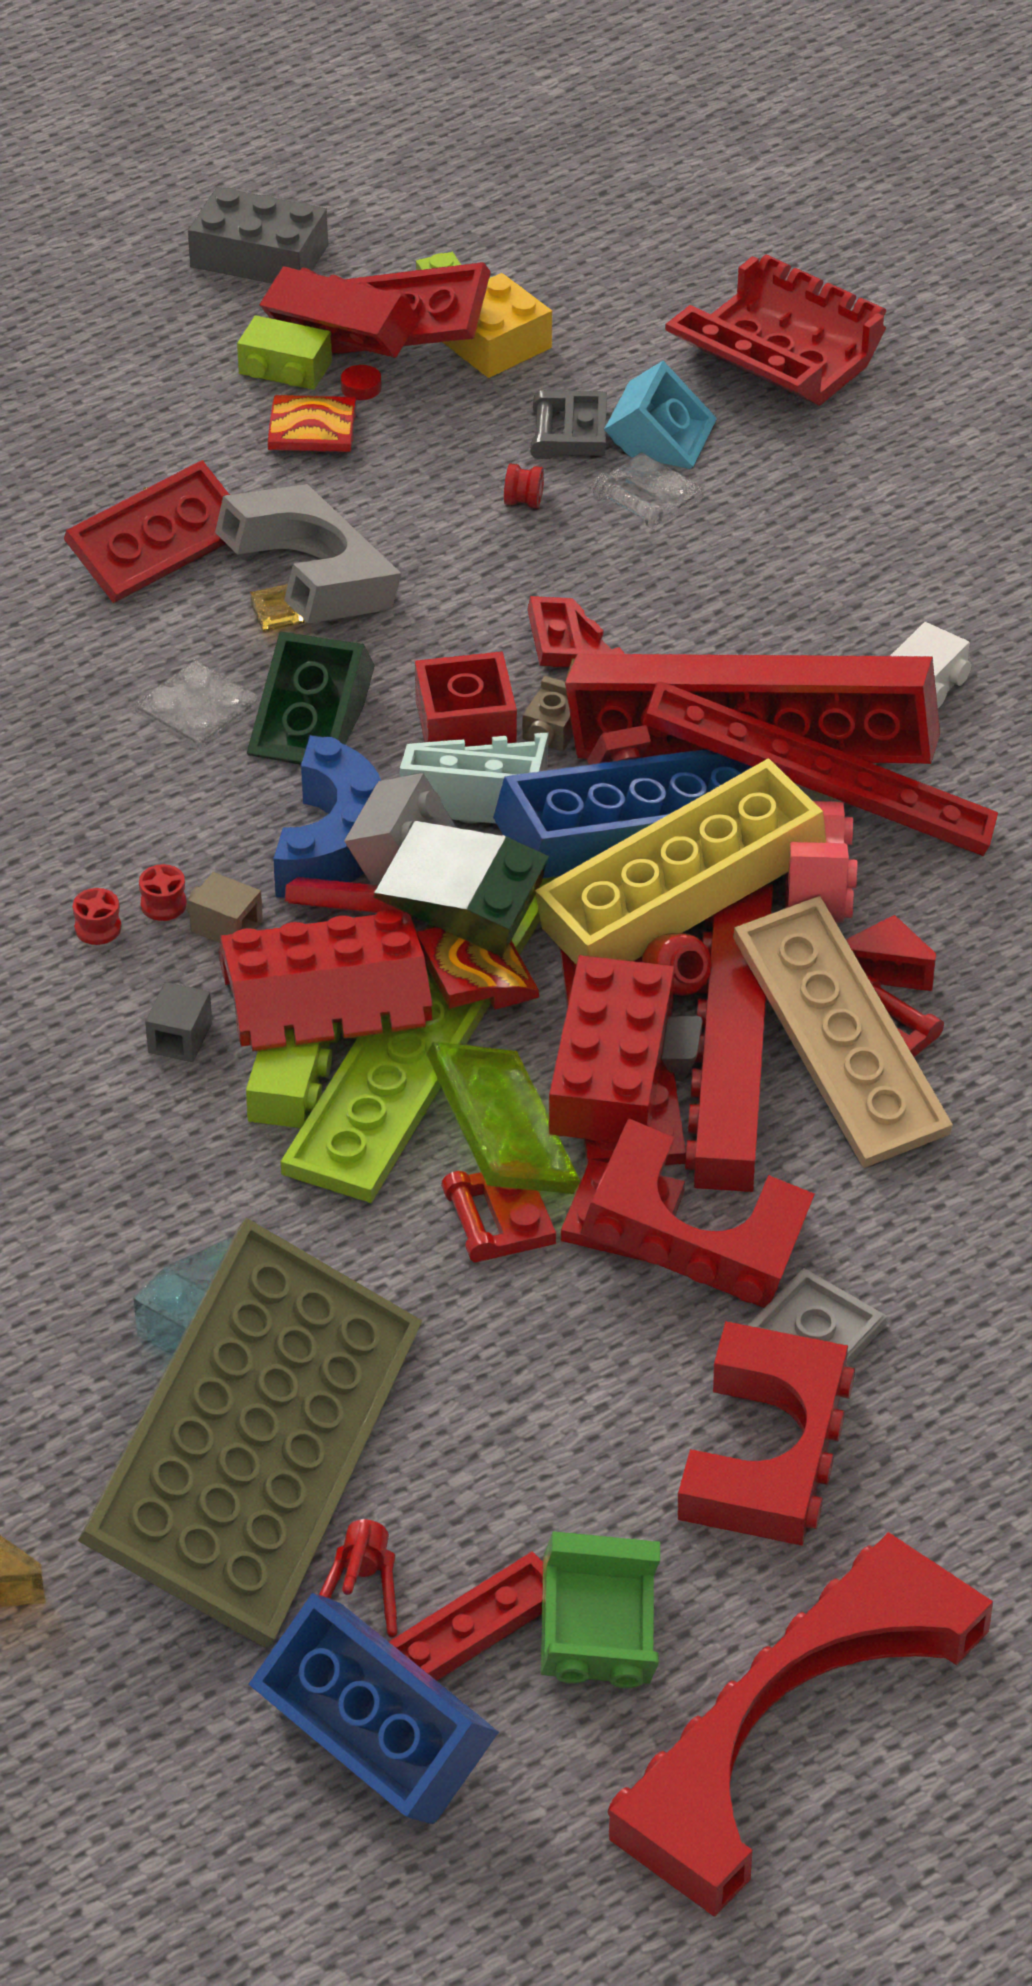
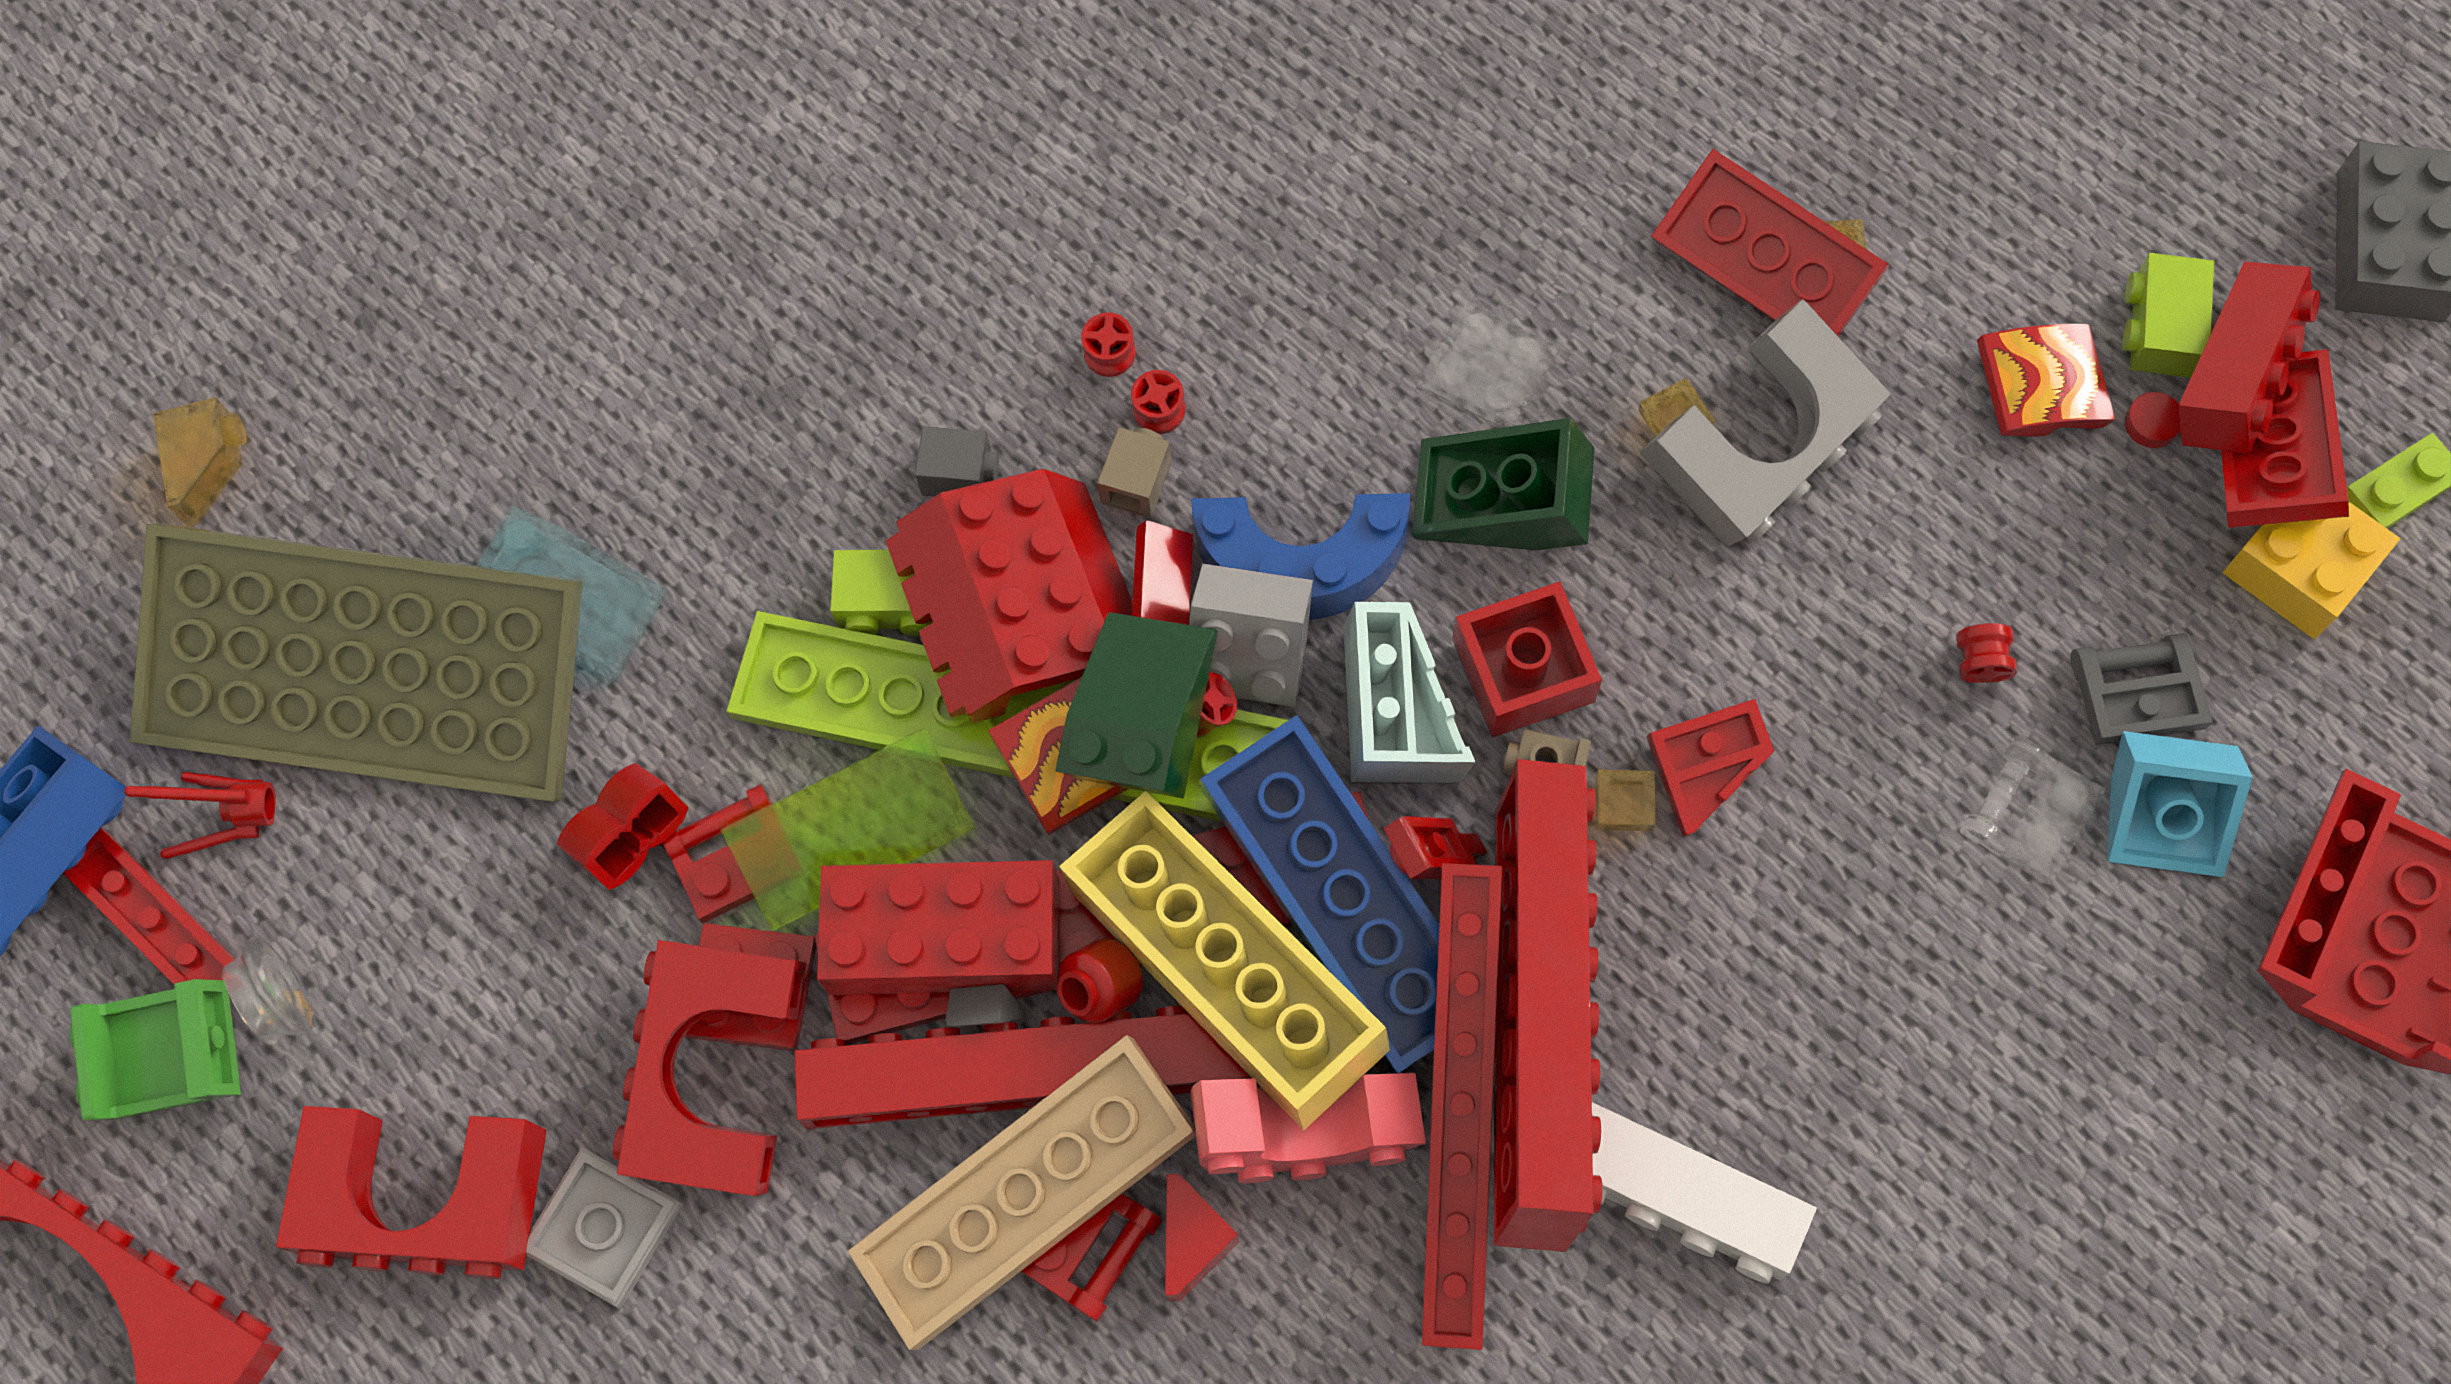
camera: 85 degrees right, 25 degrees up
none -> clear hat [222,936,315,1046]
none -> red brick [556,763,689,890]

